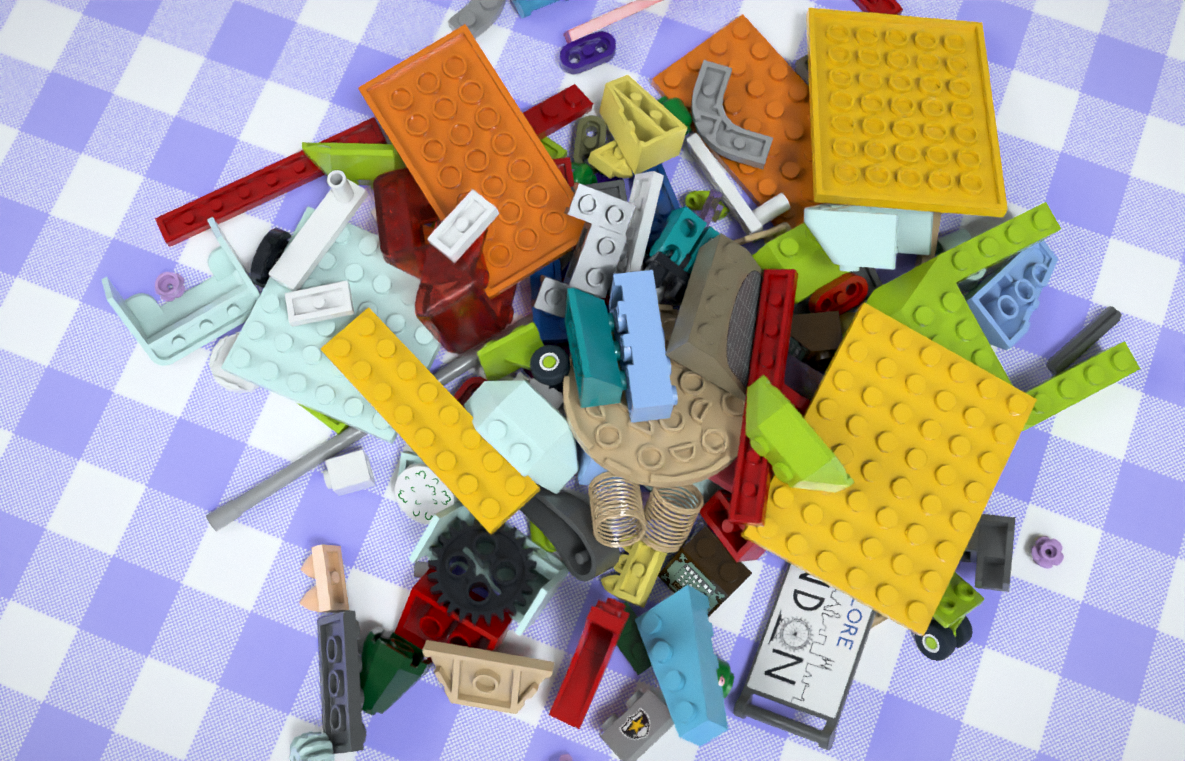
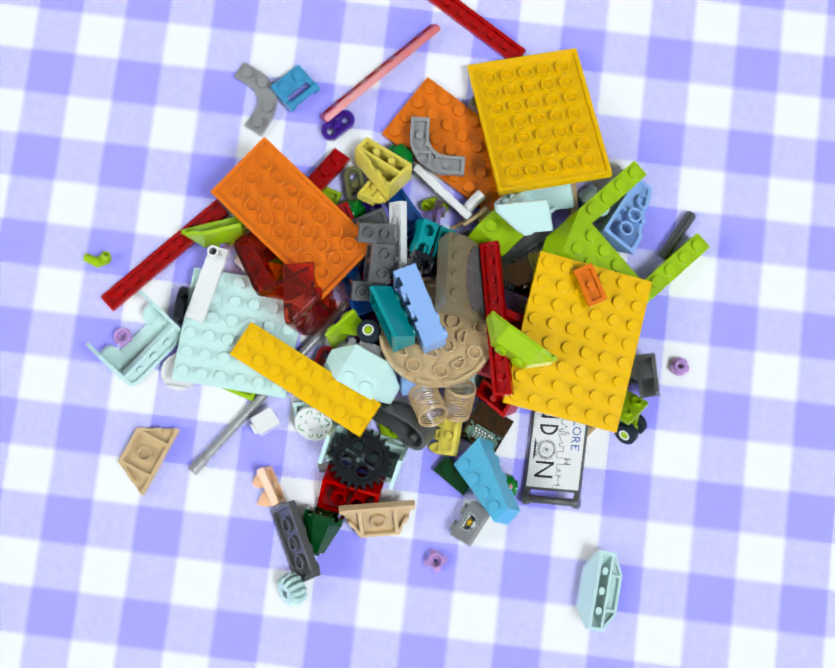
camera: 15 degrees left, 5 degrees up
white plate [285,281,355,327] -> none
white plate [427,189,500,263] -> none
red arch [549,597,630,730] -> none
red plate [809,272,868,316] -> none
none -> lime arm [83,251,112,268]
none -> tan wing [118,427,181,496]
none -> orange plate [572,263,608,307]

